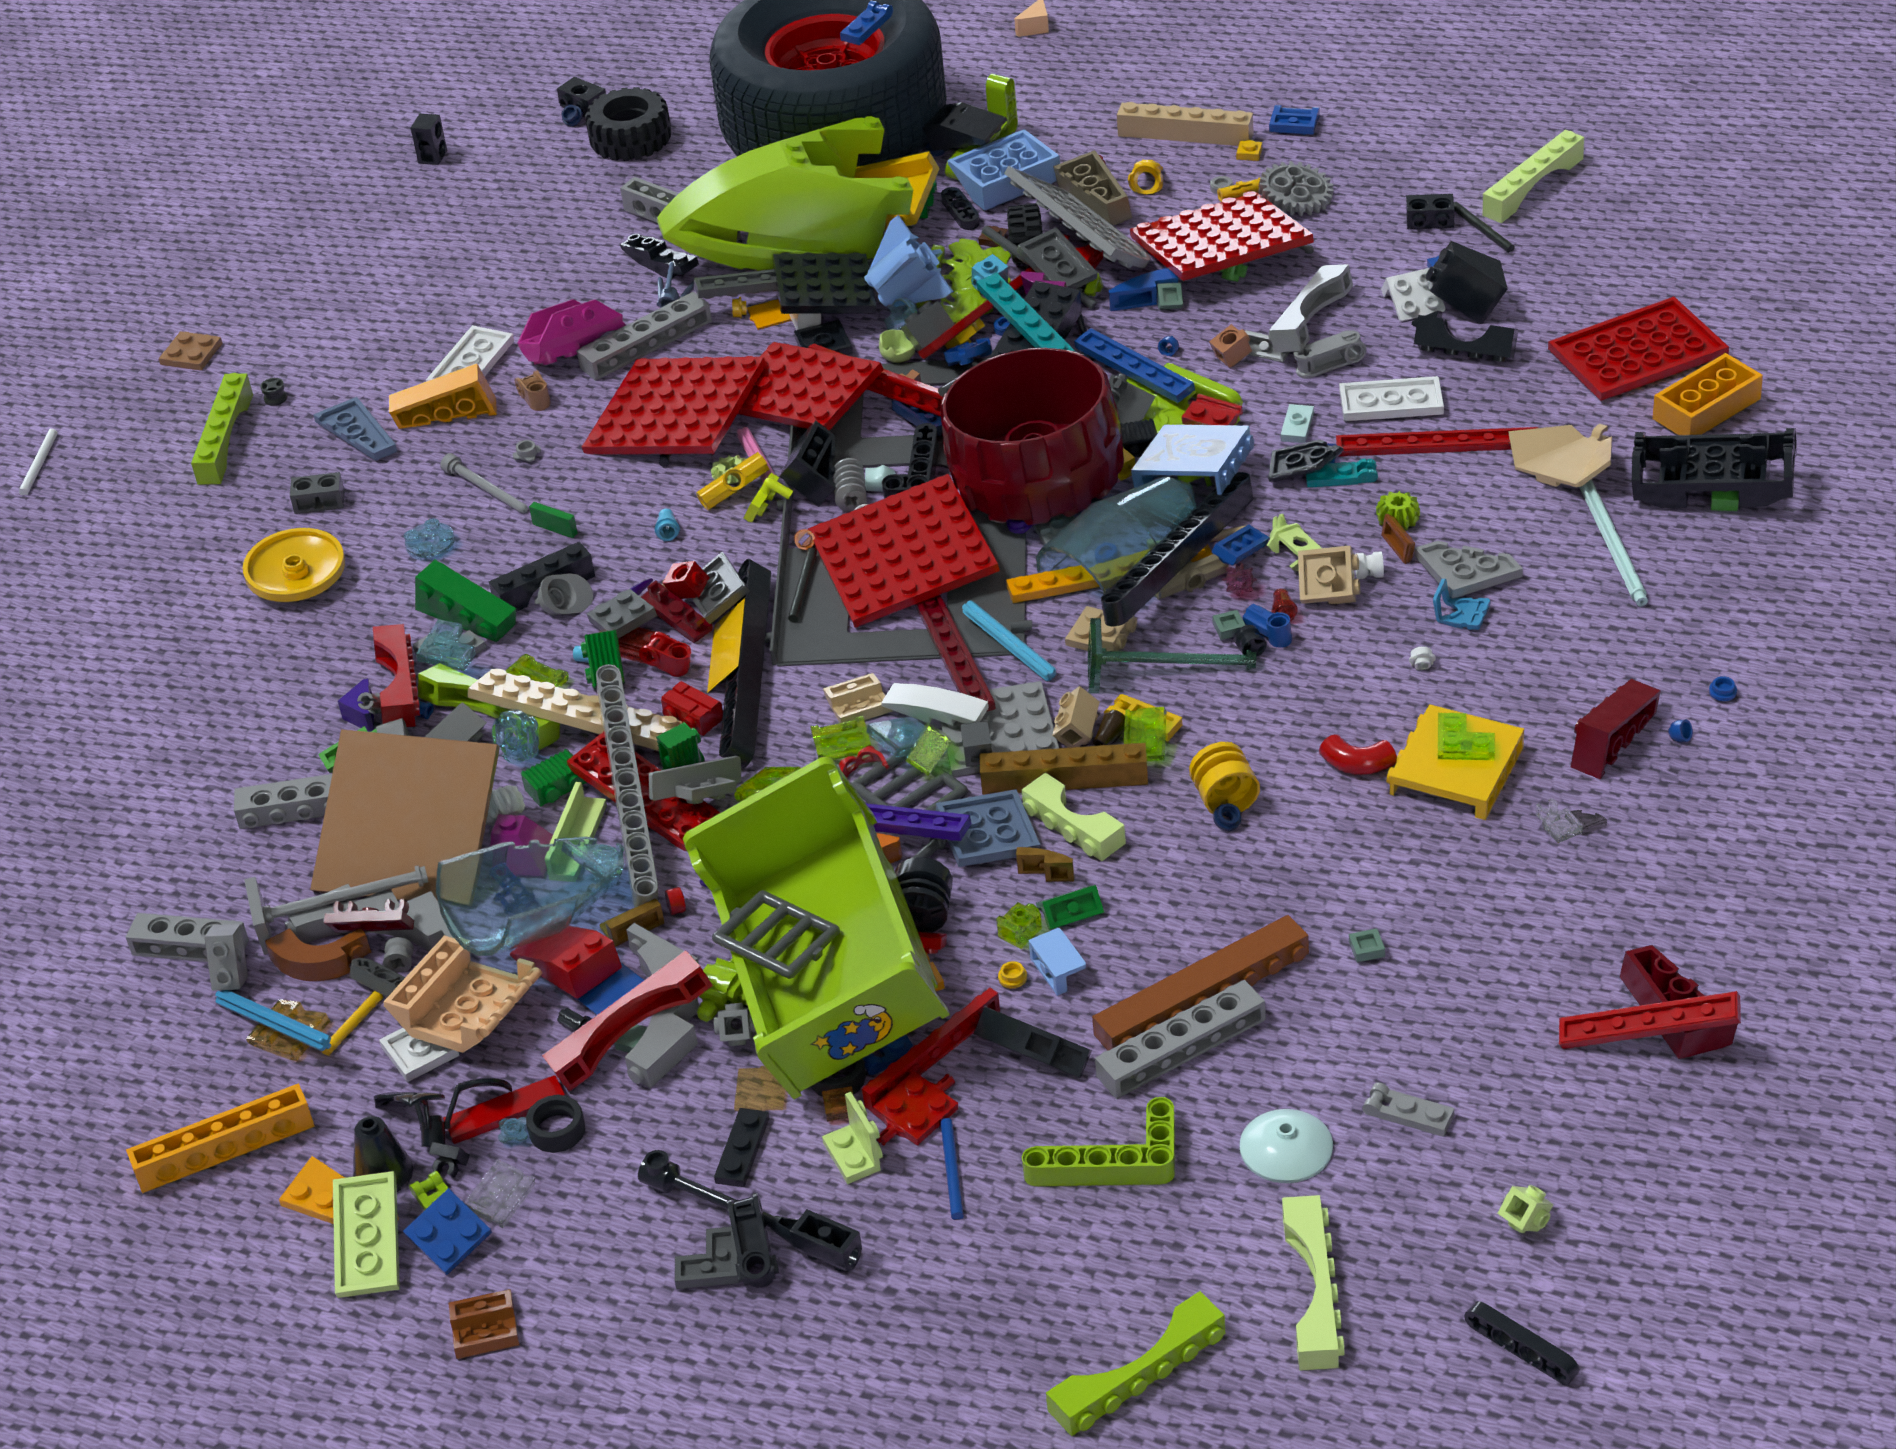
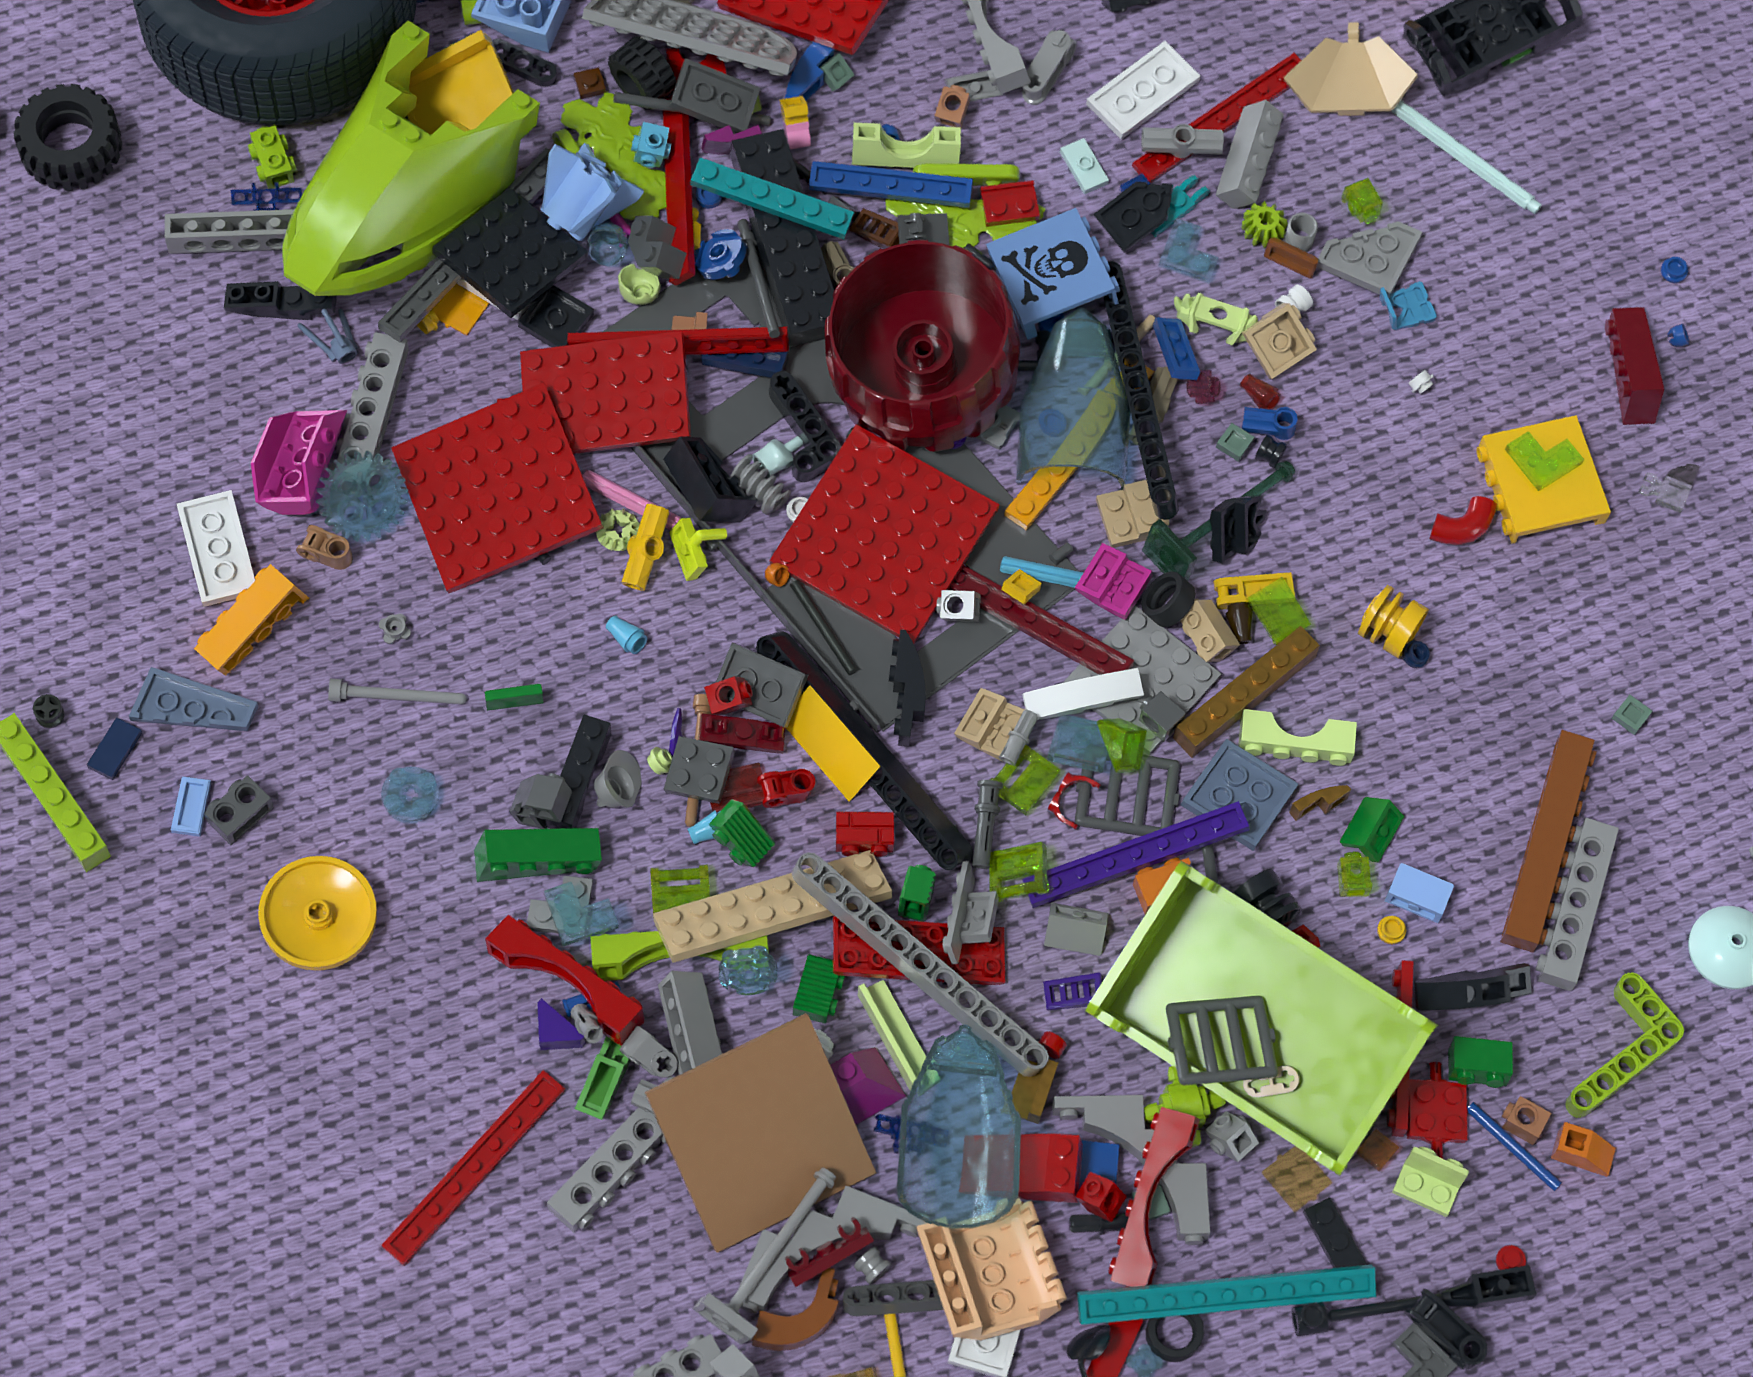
camera: 50 degrees left, 25 degrees up
none -> dark blue tile [86,717,142,780]
none -> light blue tile [171,776,212,837]
none -> clear light blue gear [316,450,408,542]
none -> red tile [381,1070,565,1266]
none -> dark grey brick [509,773,572,829]
none -> yellowish green plate [647,747,673,775]
none -> leg [779,96,811,150]
none -> yellowish green arch [852,123,961,168]
none -> black slope [888,630,926,747]
none -> brick [937,590,981,622]
none -> dark grey pin [971,780,1003,869]
none -> light grey axle [999,709,1038,766]
none -> yellow plate [1001,569,1042,604]
none -> dark pink slope [1075,543,1153,620]
none -> red brick [1075,1172,1126,1222]
none -> teal plate [1077,1265,1376,1325]
none -> light grey piece [1141,124,1224,158]
none -> black tyre [1141,571,1196,627]
none -> clear light blue plate [1158,218,1219,284]
none -> black plate [1210,495,1267,563]
none -> light grey brick [1216,100,1284,209]
none -> tan beam [1243,1066,1300,1097]
none -> light grey piece [1284,212,1318,252]
none -> clear neon green brick [1341,178,1383,224]
none -> green brick [1448,1036,1513,1088]
none -> red plate [1495,1245,1526,1270]
none -> nougat brick [1501,1096,1551,1145]
none -> orange slope [1550,1122,1616,1177]

